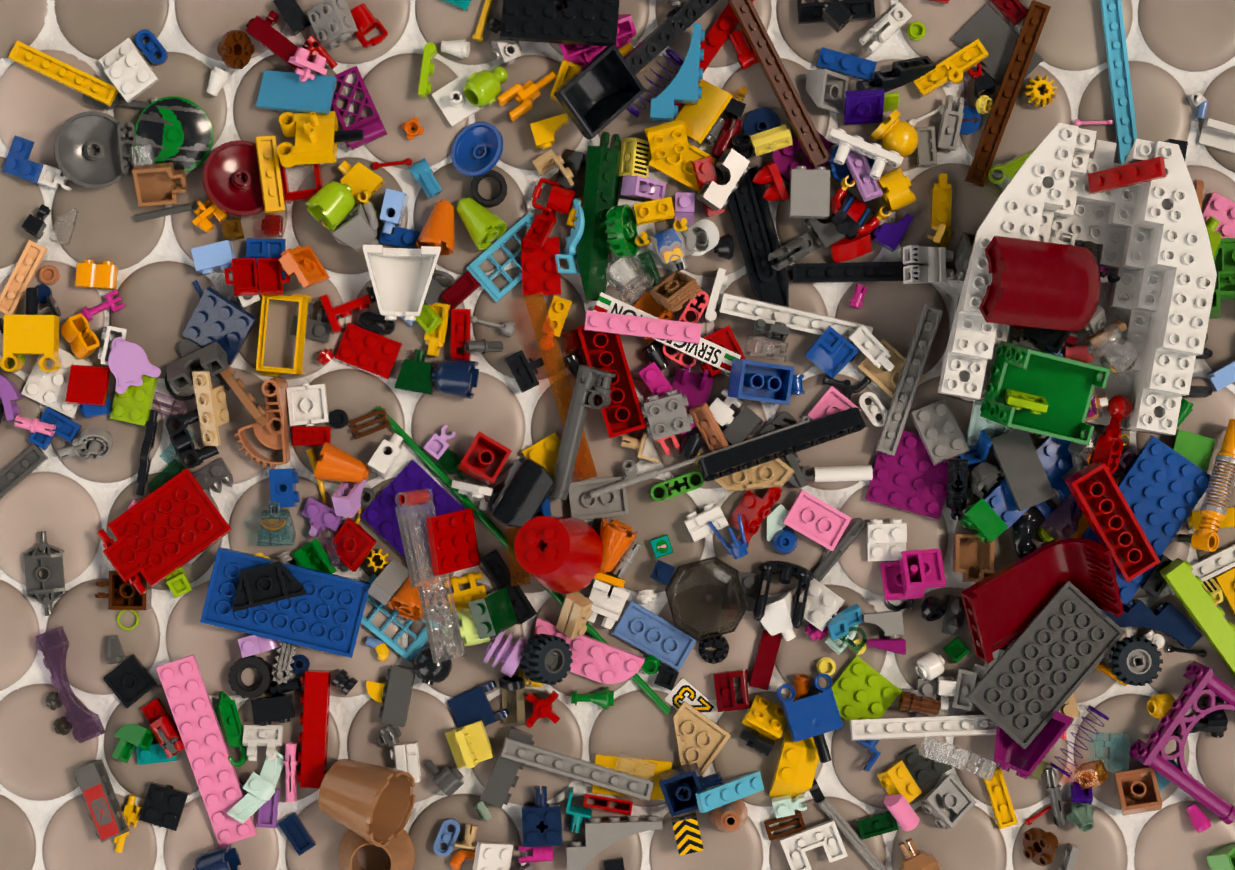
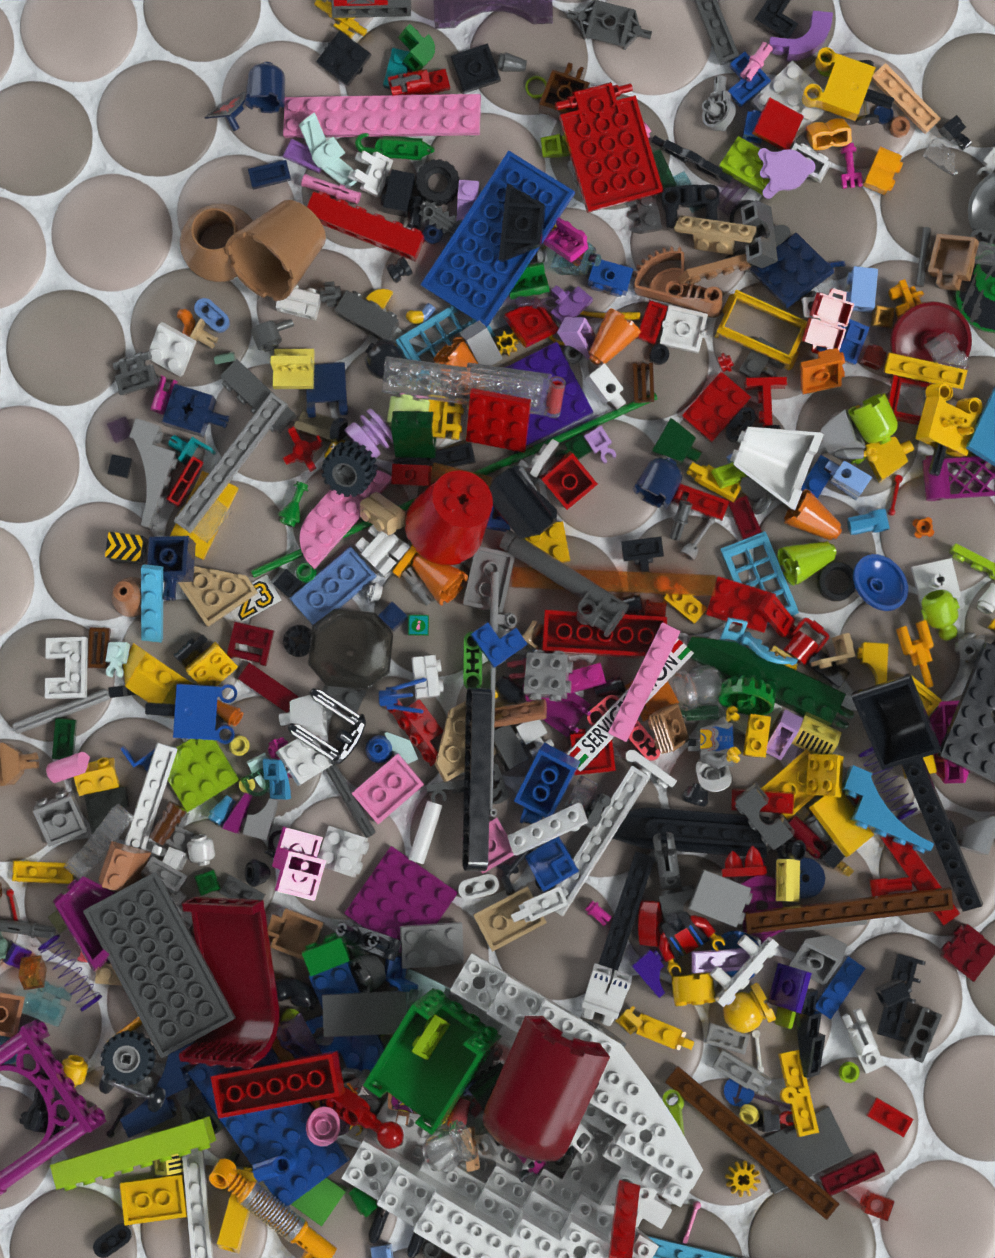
camera: 115 degrees right, 5 degrees down
lavender arch [674,192,695,227] -> none
light grey tile [875,304,943,456] -> none
none -> nougat slope [98,841,151,891]
none -> black axle [99,1073,165,1113]
none -> dark azure cone [208,795,236,827]
none -> blue piece [252,1152,297,1183]
none -> bright pink piece [306,1106,340,1147]
none -> red plate [391,464,432,486]
none -> blue plate [470,622,528,668]
none -> white plate [507,803,588,856]
none -> dark pink bracket [543,217,588,263]
none -> clear slope [924,332,970,370]

